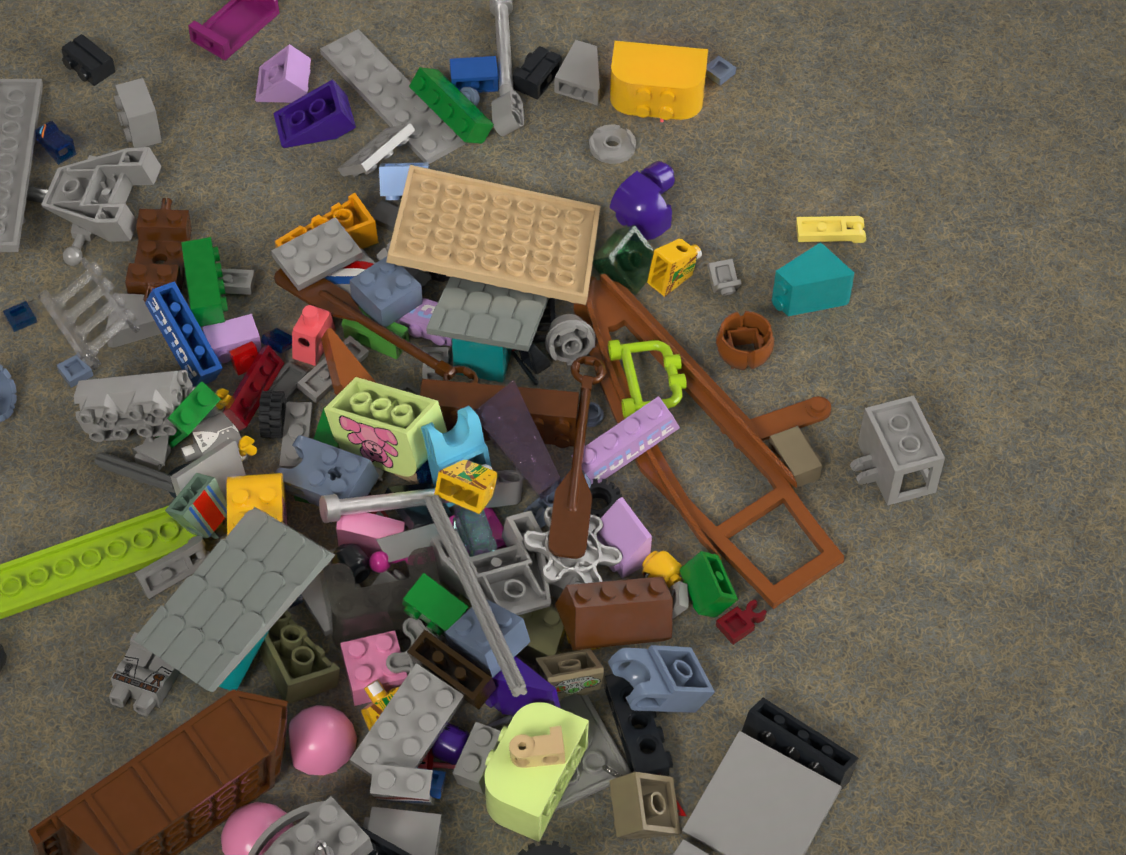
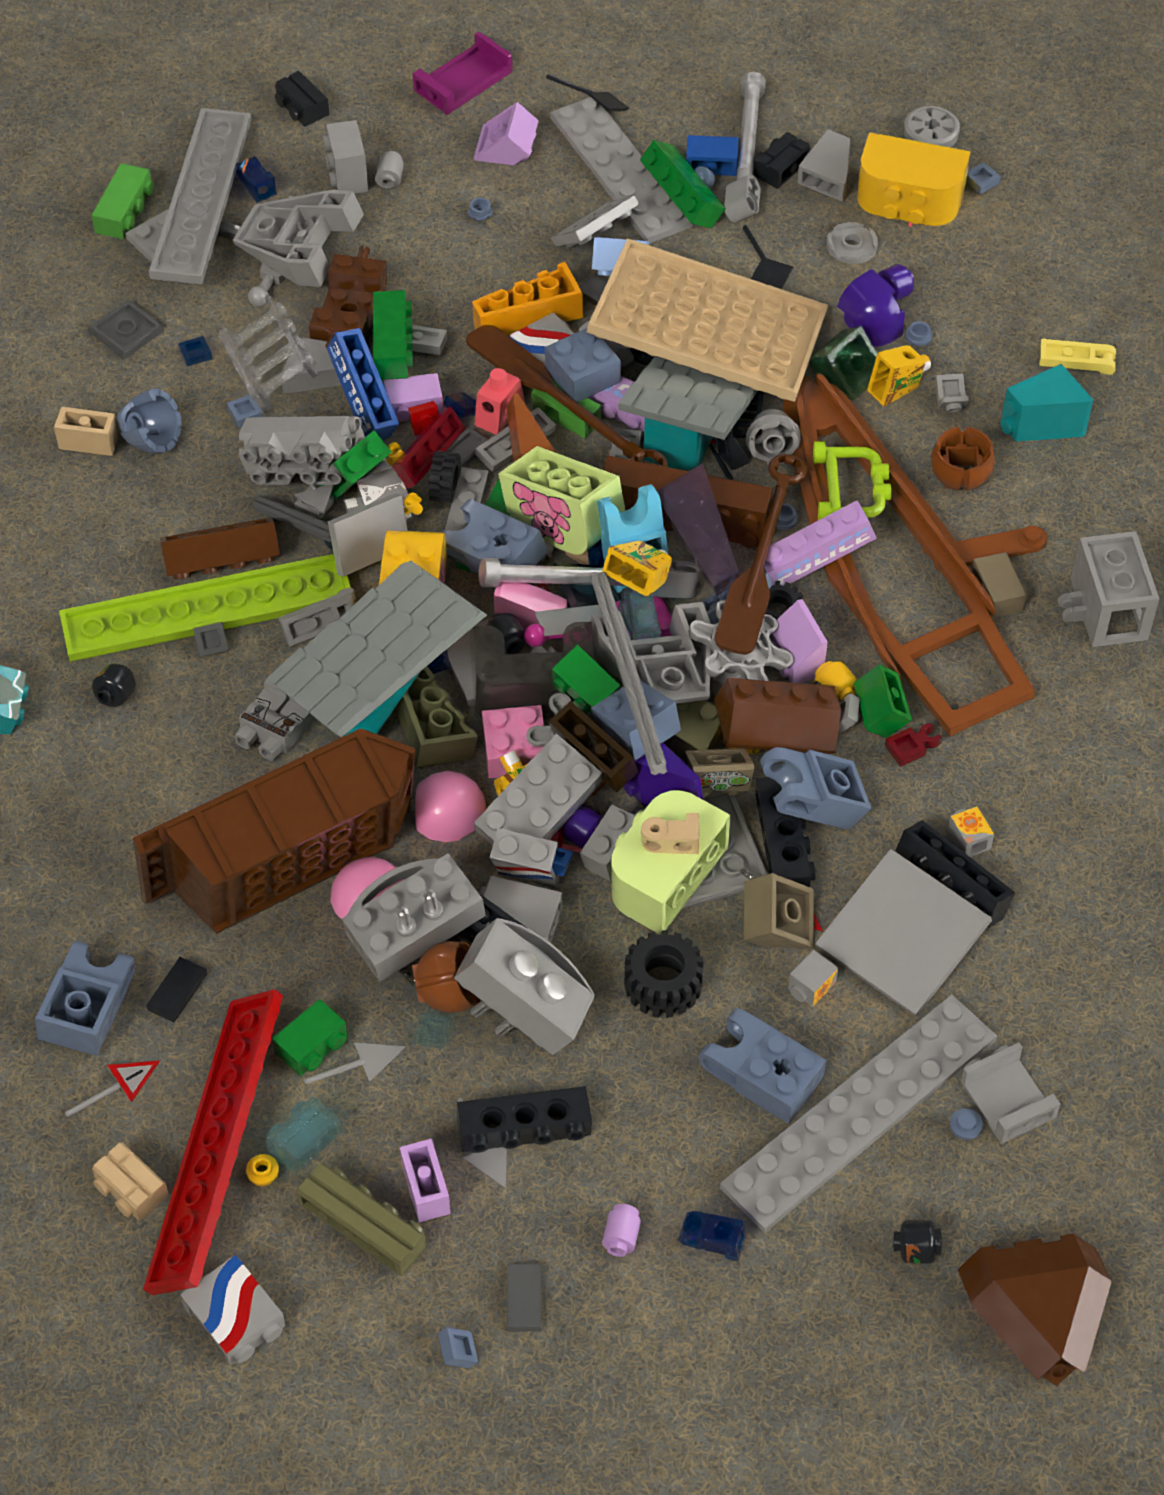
camera: 10 degrees right, 0 degrees up
sand green torso [165,473,227,539] -> none
light grey plate [271,217,363,291] -> none
dark purple slope [273,79,356,148] -> none
none -> reddish brown slope [160,517,280,579]
none -> dark grey plate [193,622,228,657]
none -> light grey brick [375,151,404,189]
none -> sand blue plate [468,197,493,221]
none -> black piece [546,74,629,111]
none -> black piece [743,225,793,289]
none -> light grey wheel [903,106,960,147]
none -> sand blue plate [905,321,932,346]
none -> brick [947,806,994,857]

